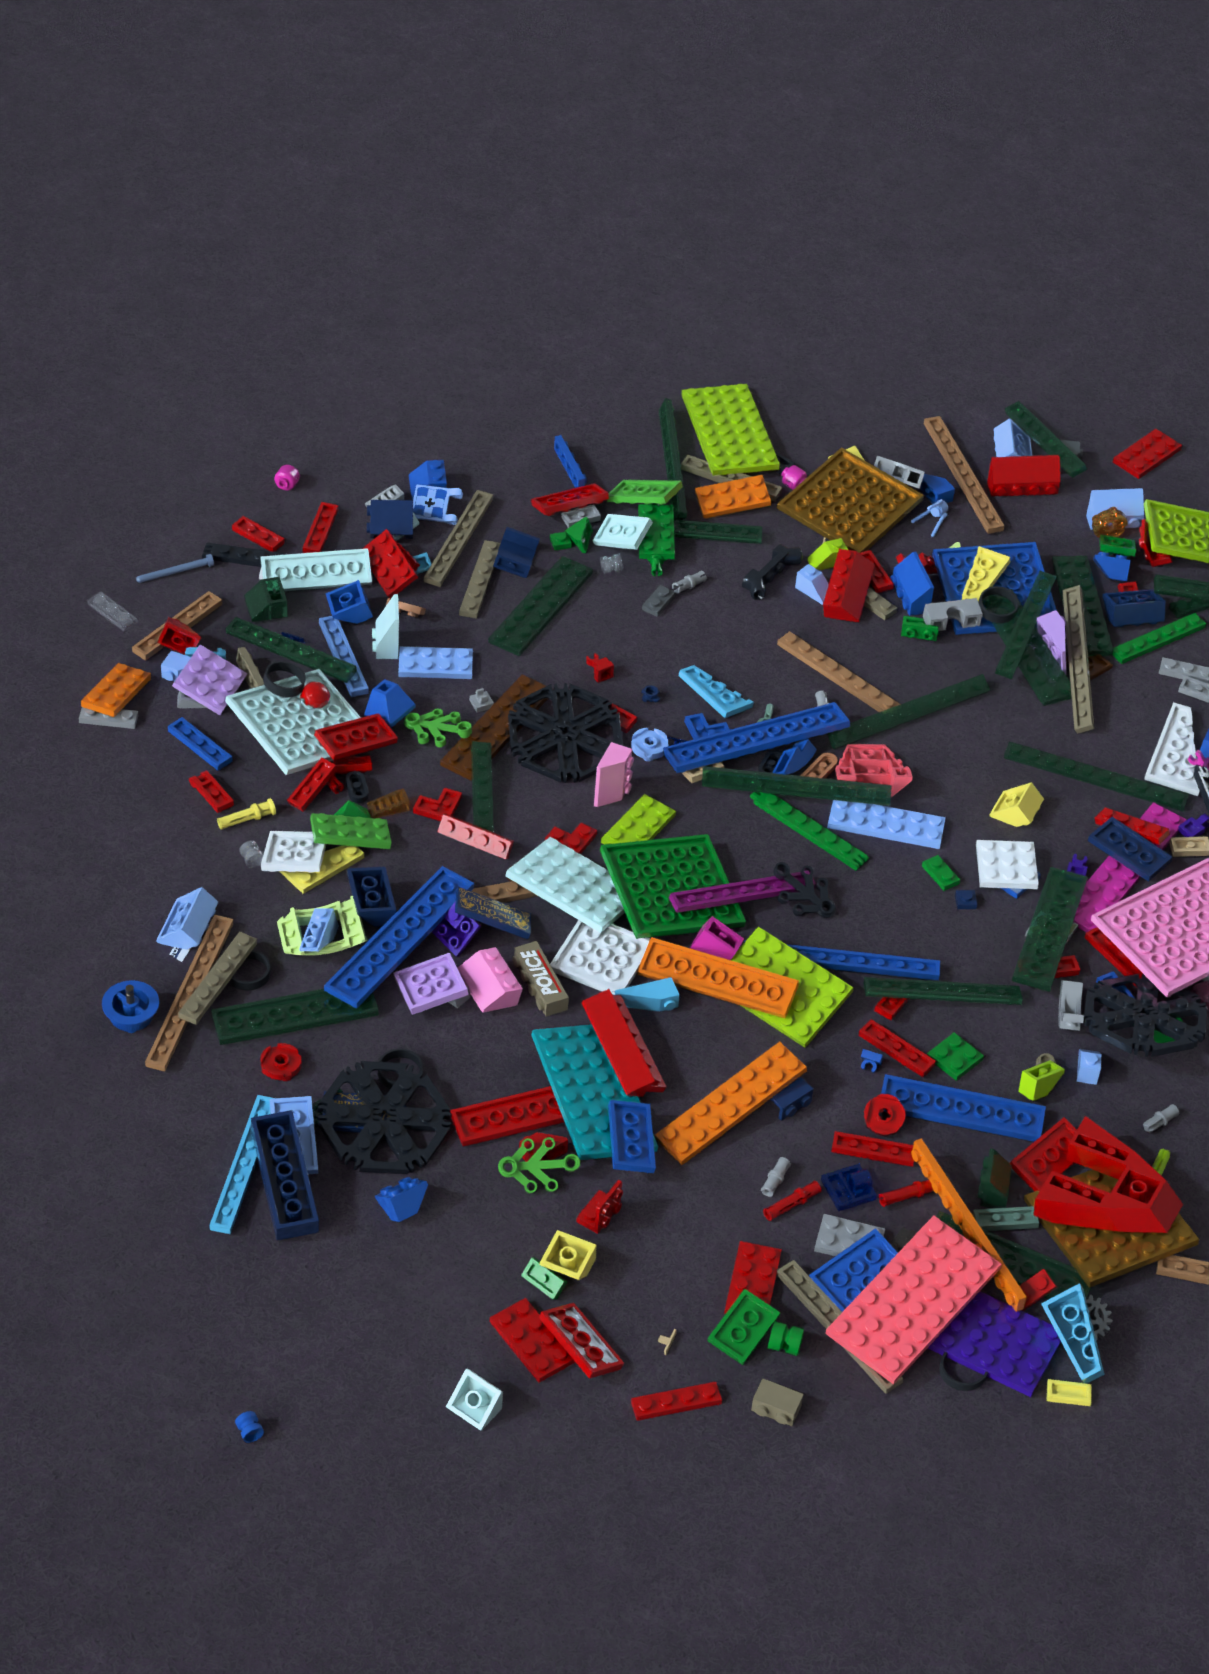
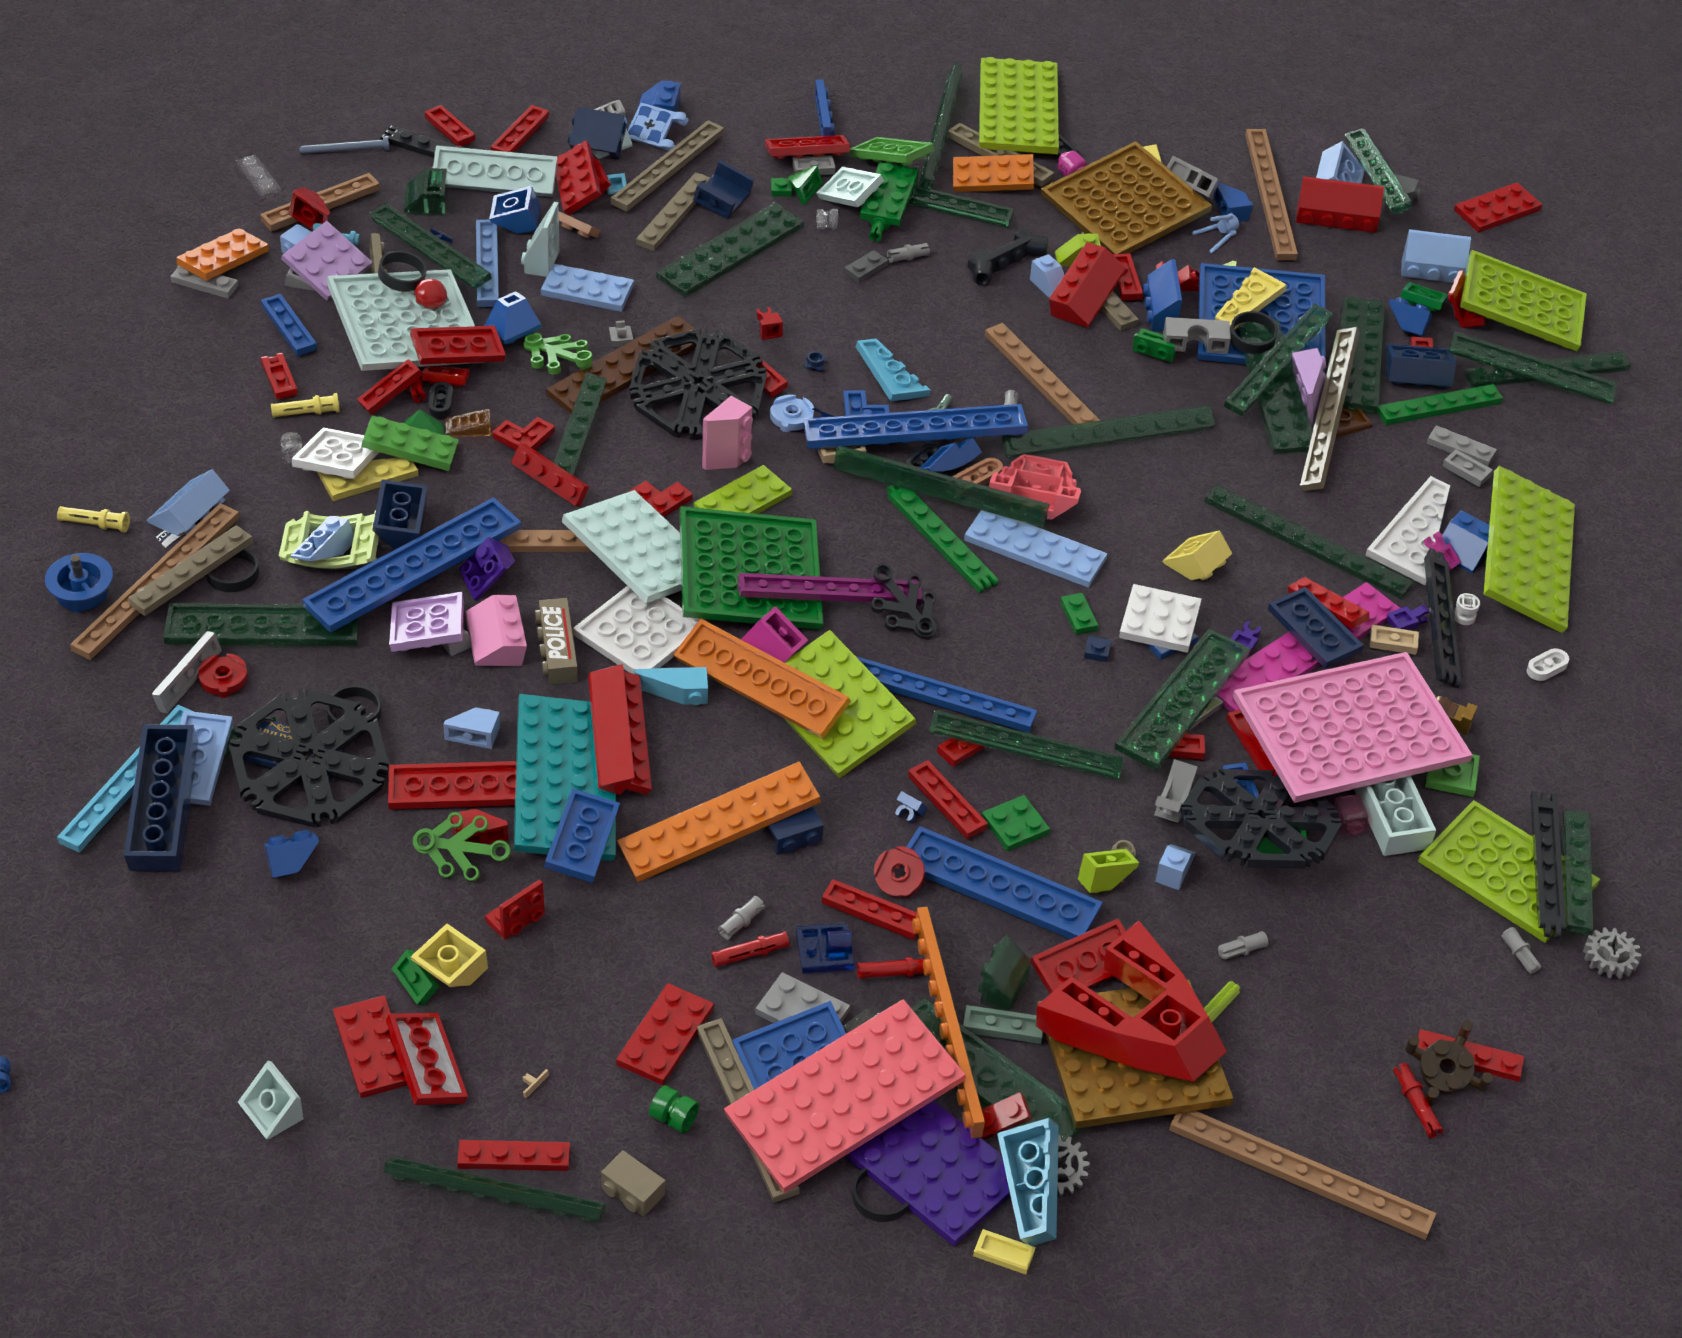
camera: 15 degrees right, 0 degrees up
dark pink head [274,465,300,491] -> none
dark blue tile [455,886,531,939] -> none
green plate [707,1289,780,1365] -> none
clear orange plate [1092,507,1128,538] -> none
none -> light yellow pin [57,506,130,533]
none -> light grey plate [152,631,222,713]
none -> clear green plate [383,1157,607,1222]
none -> light blue slope [444,708,500,749]

